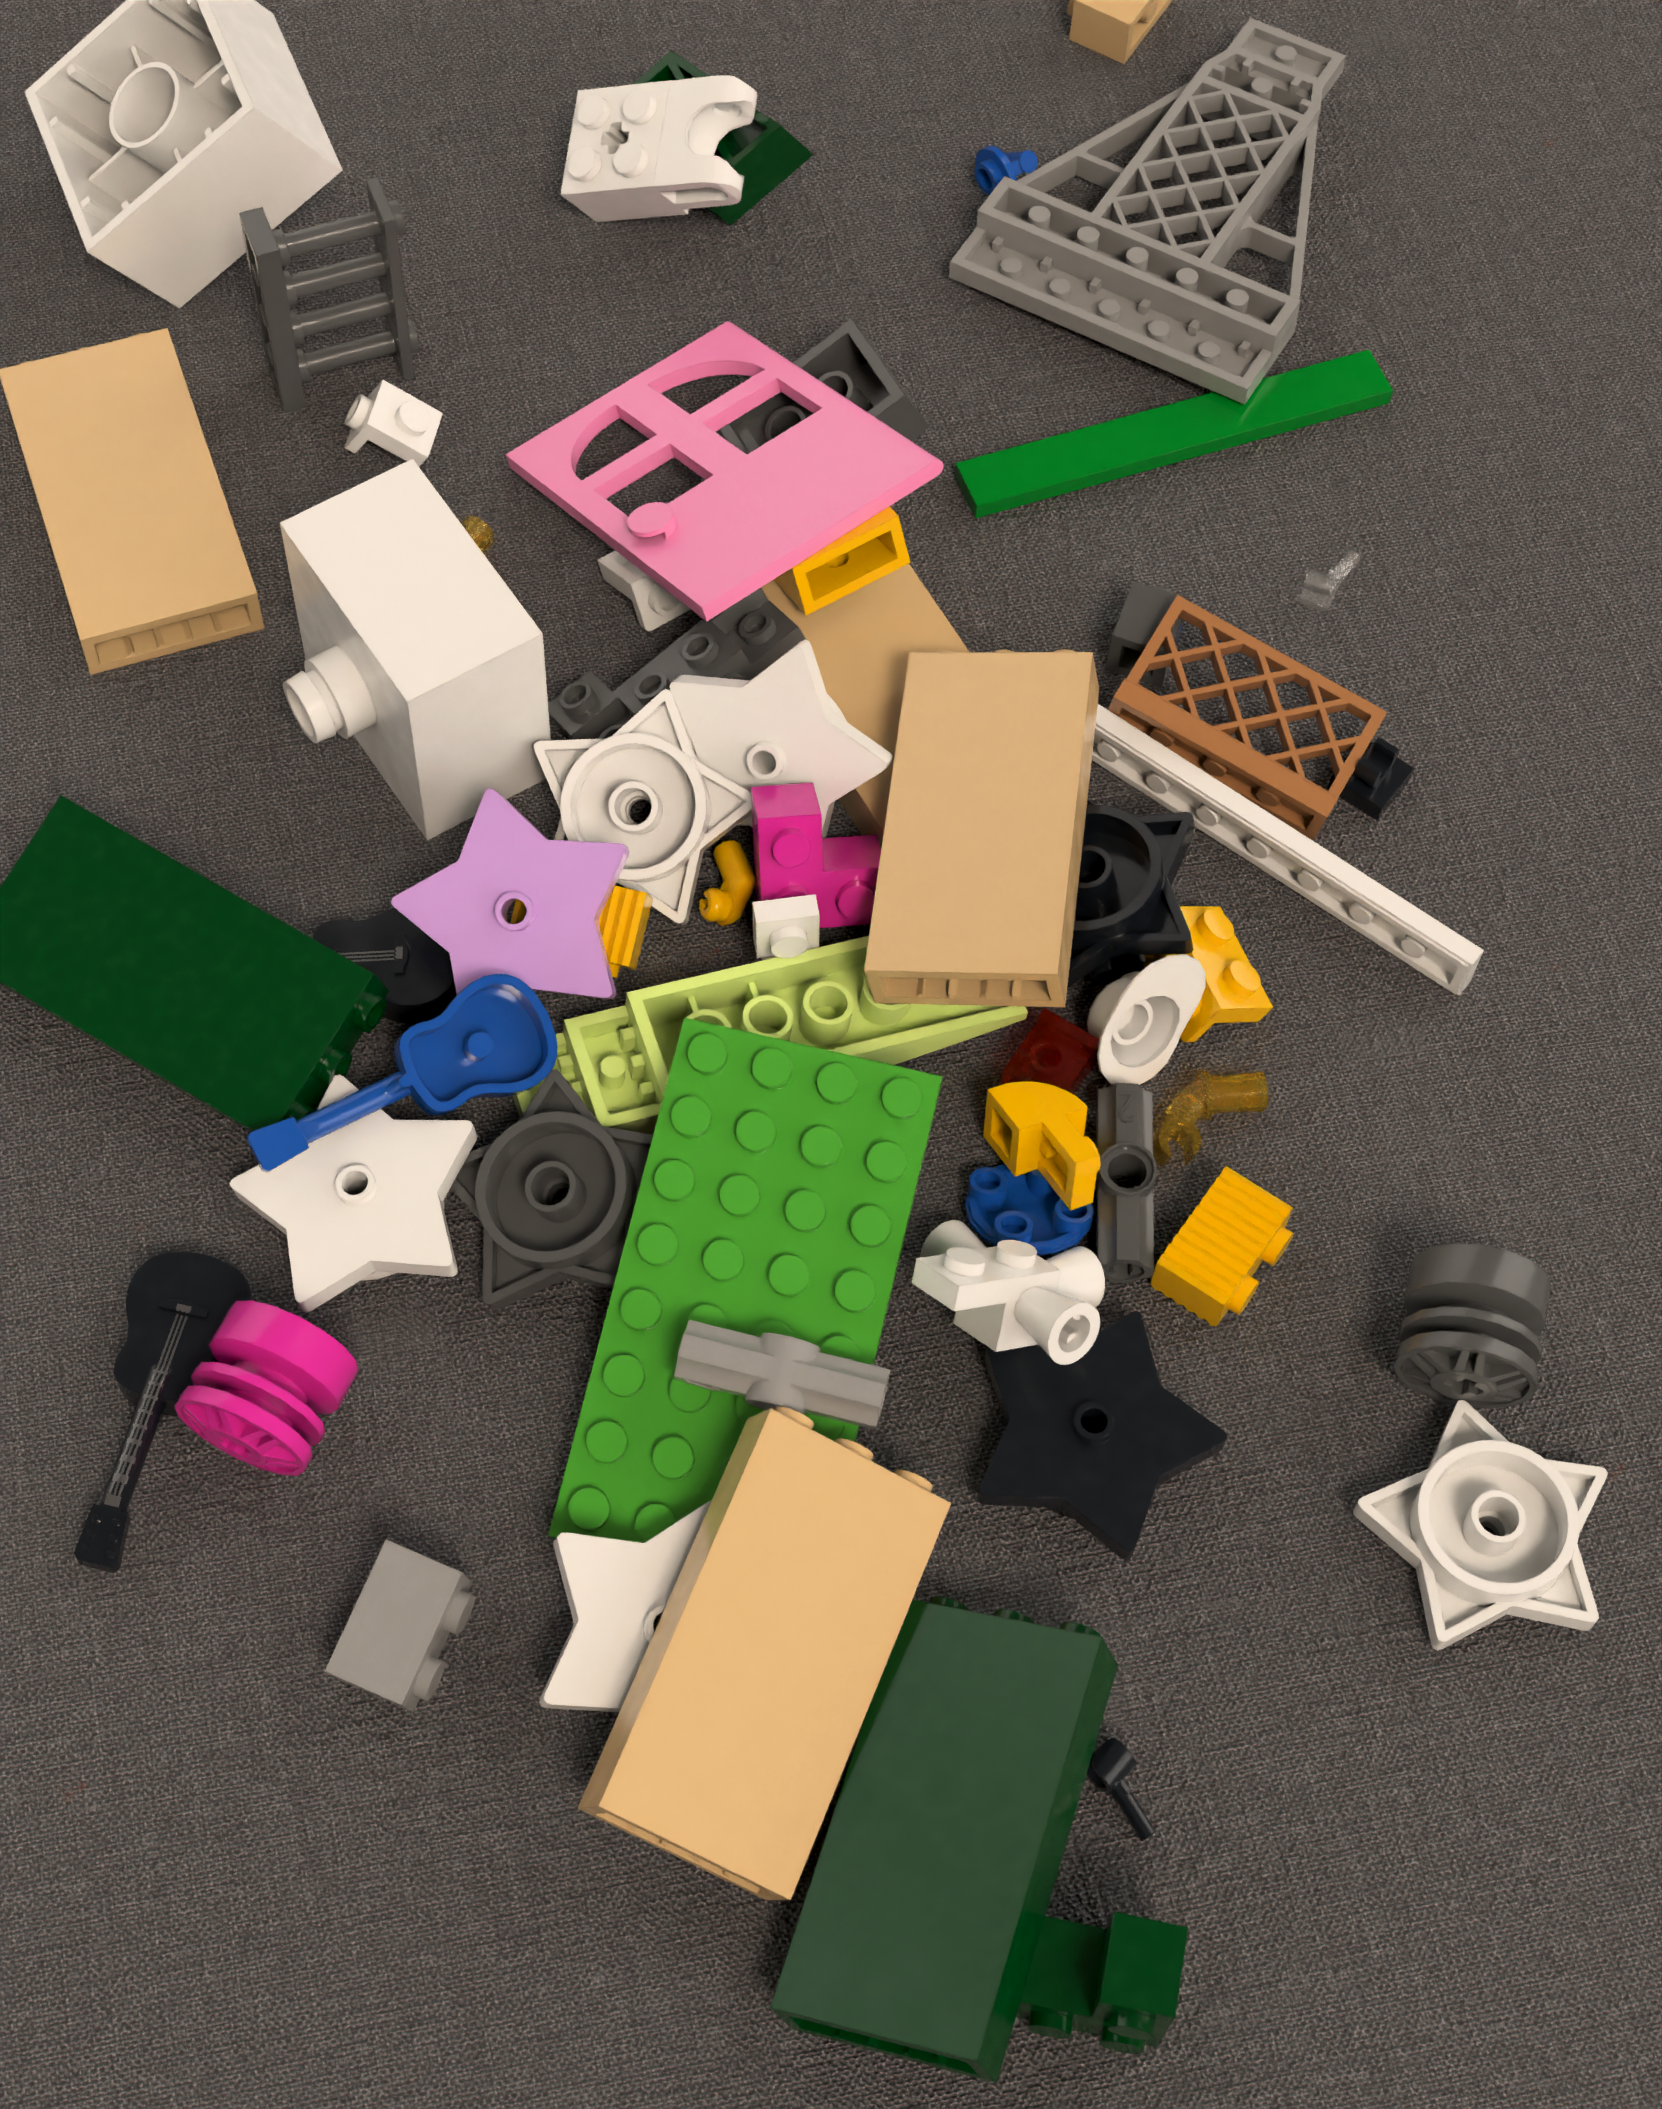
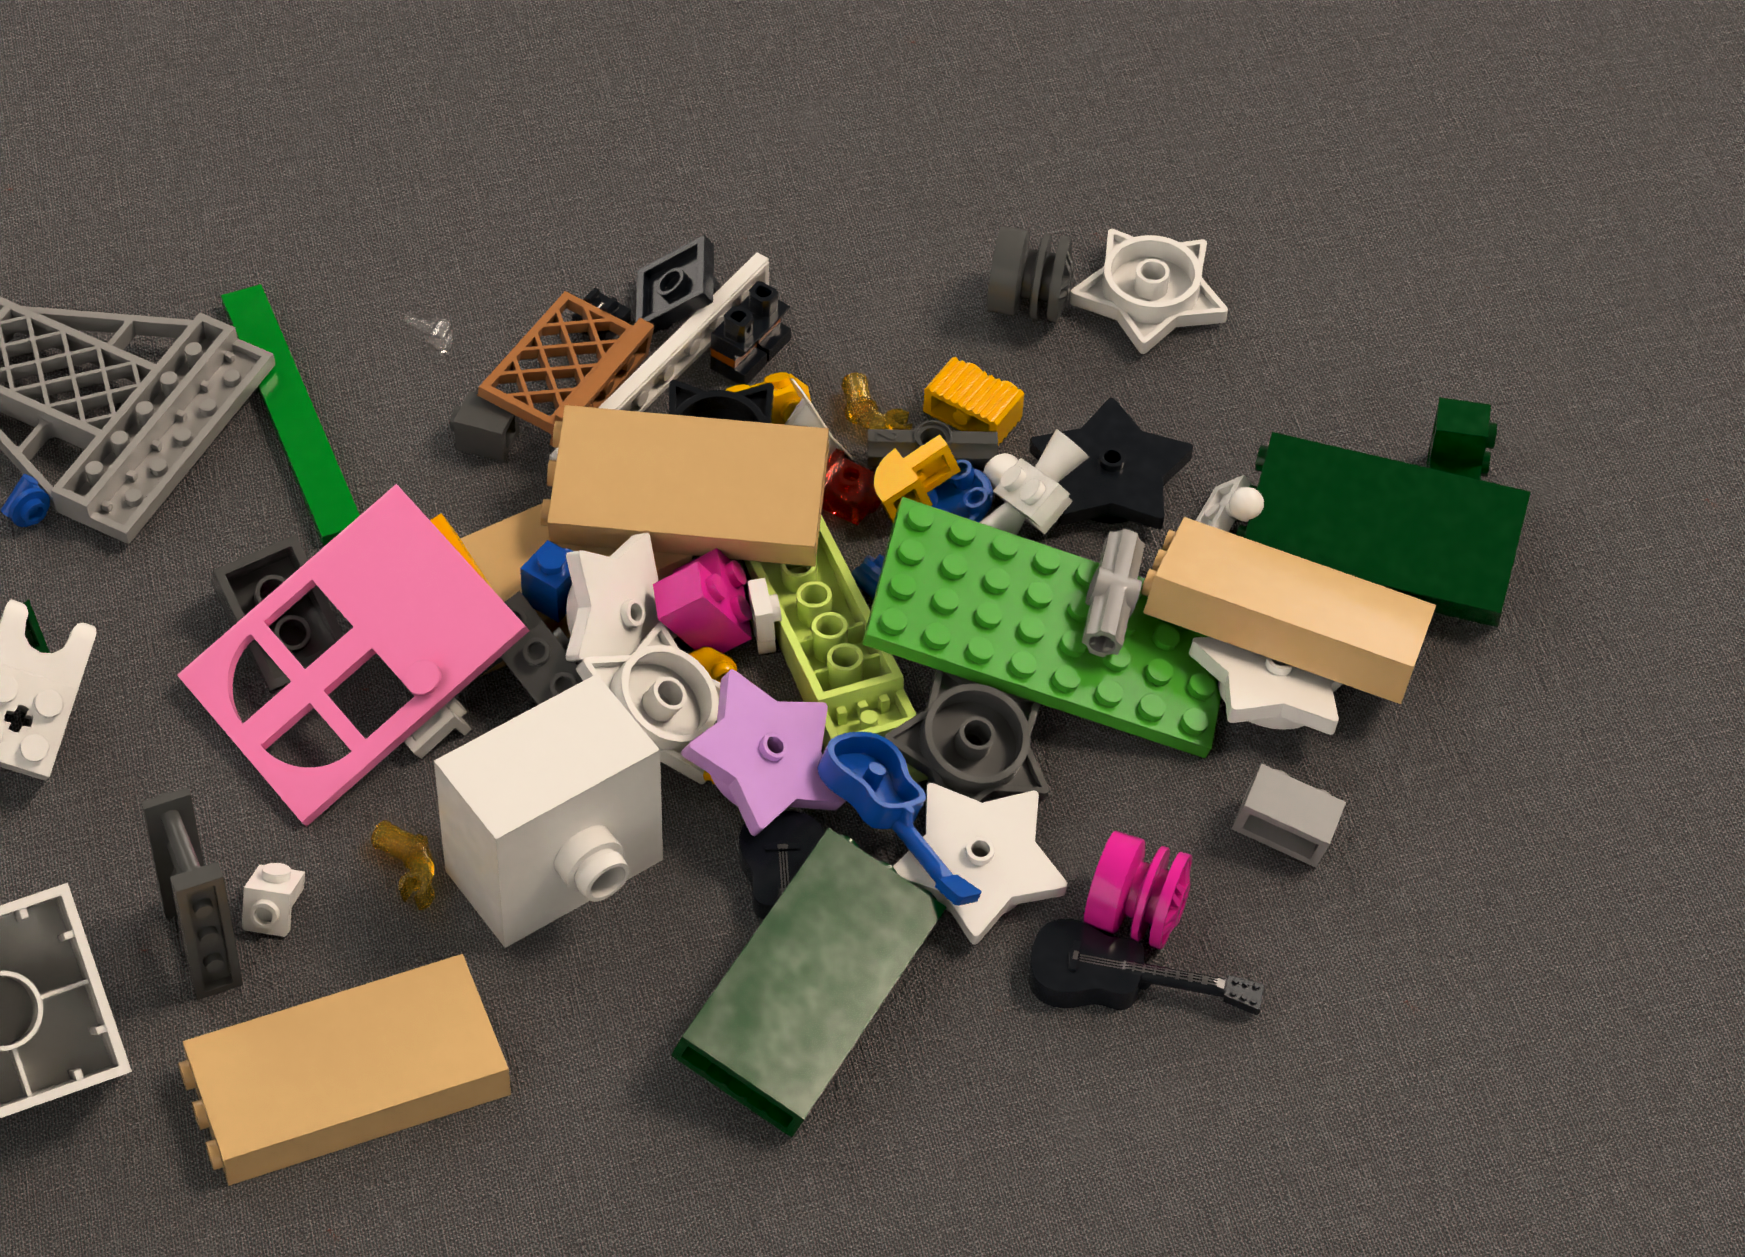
camera: 90 degrees left, 10 degrees down
none -> blue brick [520,540,574,623]
none -> black hinge [636,235,720,334]
none -> black hips [710,281,791,385]
none -> white plate [1195,475,1264,532]

